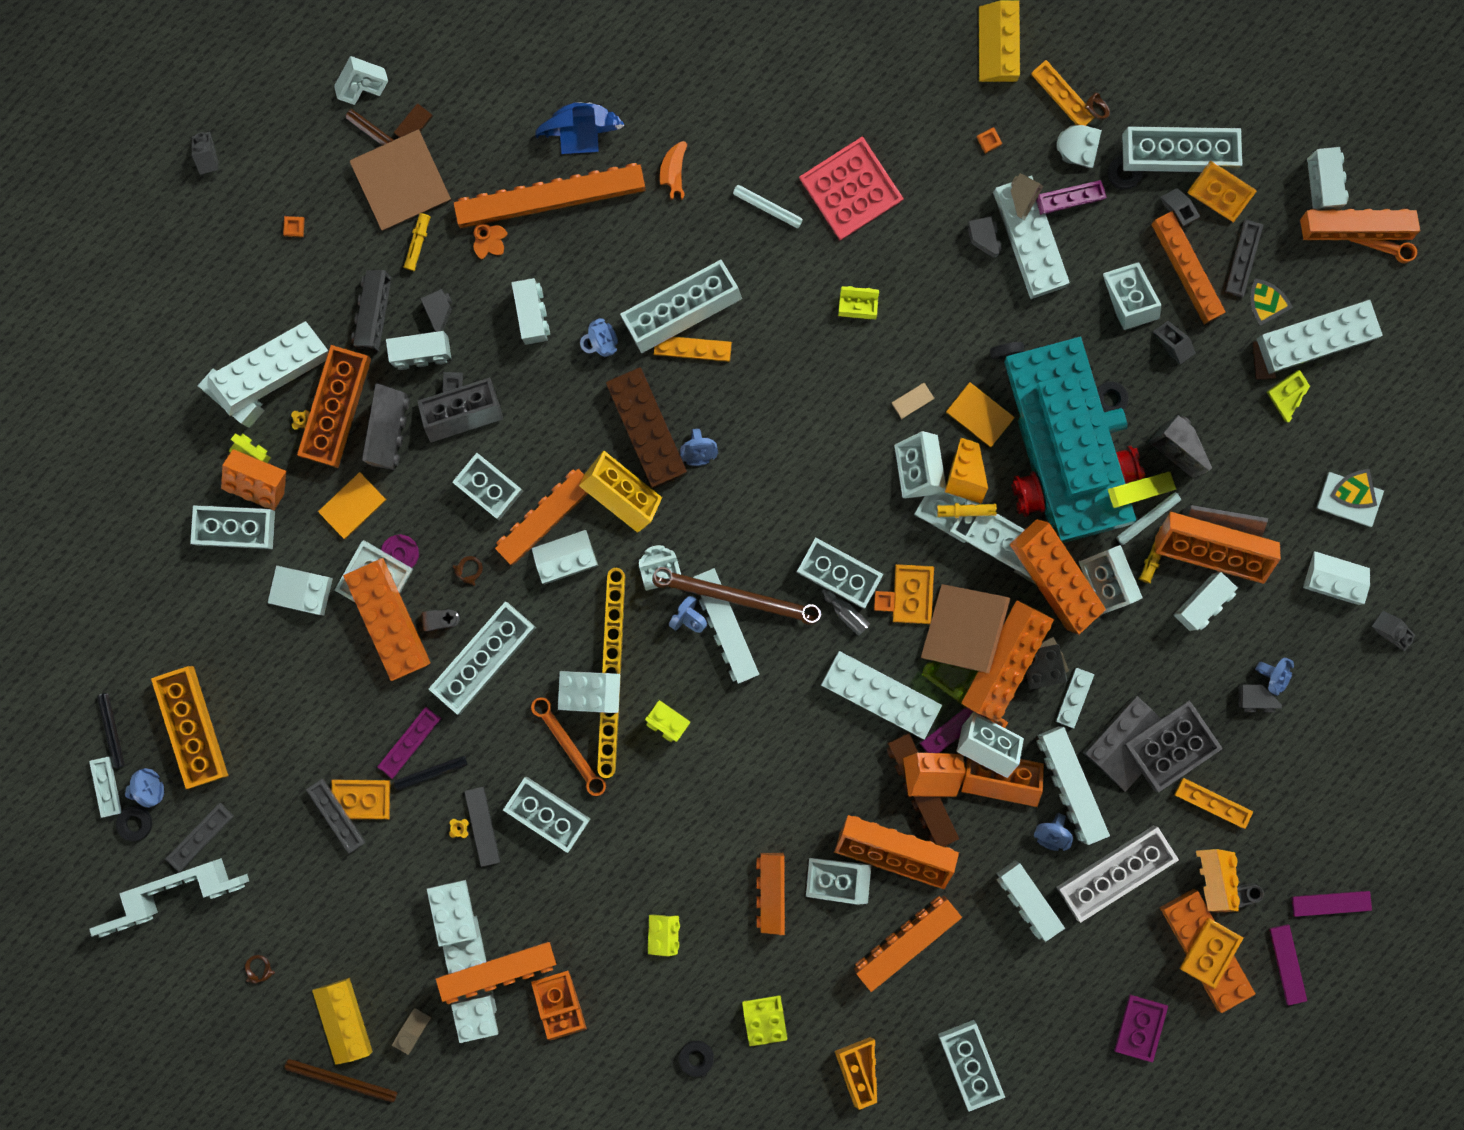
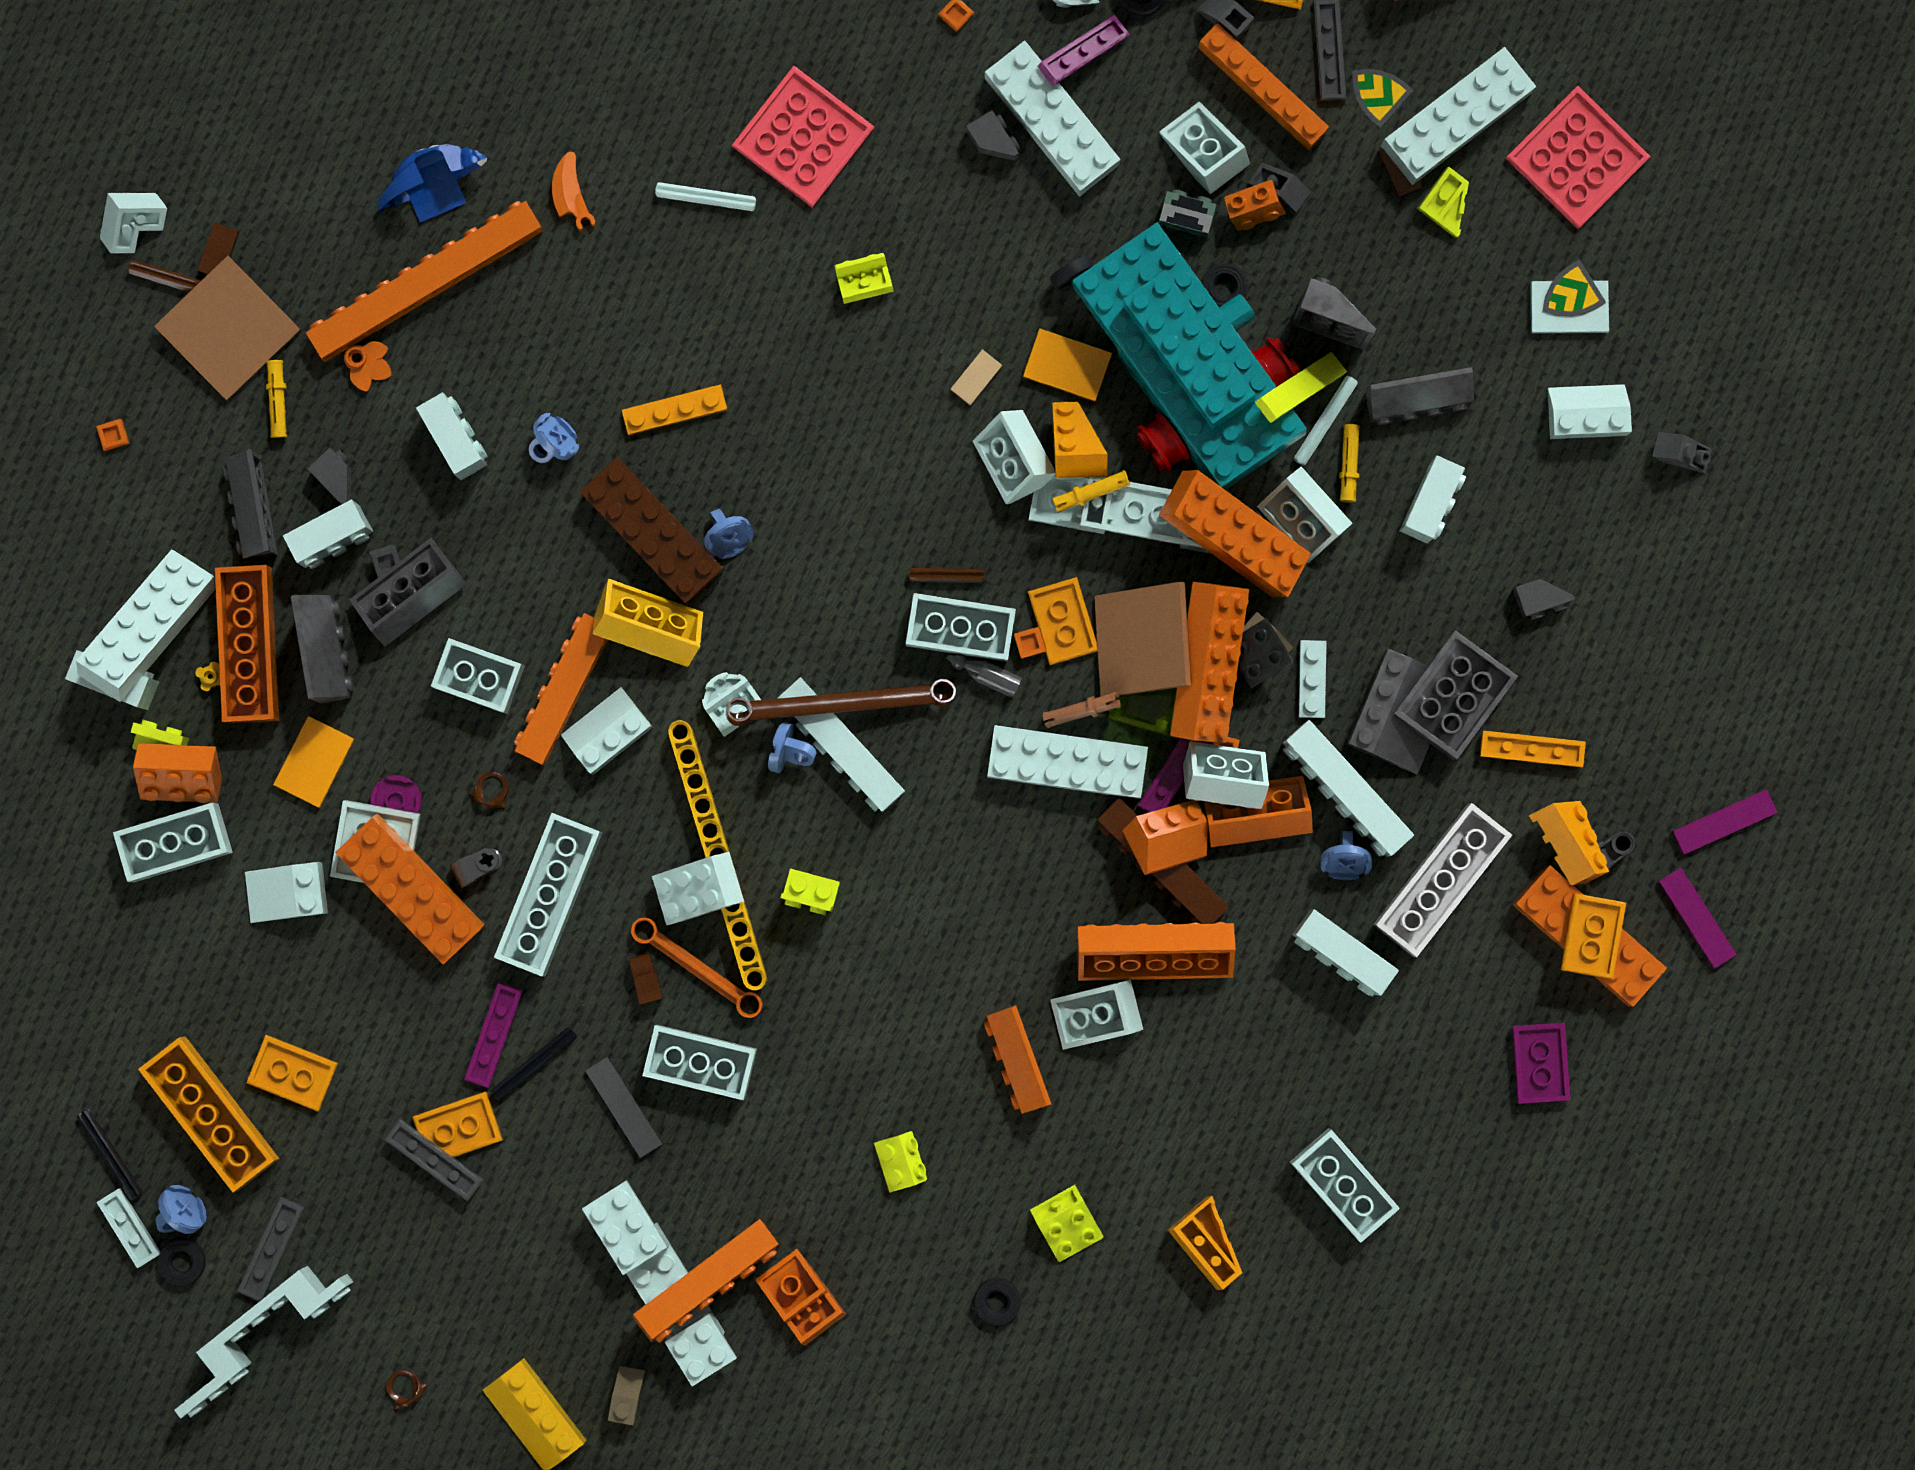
camera: 20 degrees left, 0 degrees up
yellow plate [449,819,469,838] -> none
light aqua brick [620,260,742,353] -> none
orange brick [854,895,962,992] -> none
dark tan slope [1011,173,1044,220] -> none
orange brick [1155,512,1281,584] -> none
medium blue tile [1255,658,1294,695] -> none
none -> light orange tile [246,1035,338,1111]
none -> reddish brown leg [630,953,664,1005]
none -> reddish brown axle [909,568,984,583]
none -> nougat pin [1043,692,1120,728]
none -> brick [1158,190,1216,238]
none -> orange bracket [1224,180,1286,231]
none -> coral tile [1505,86,1651,229]

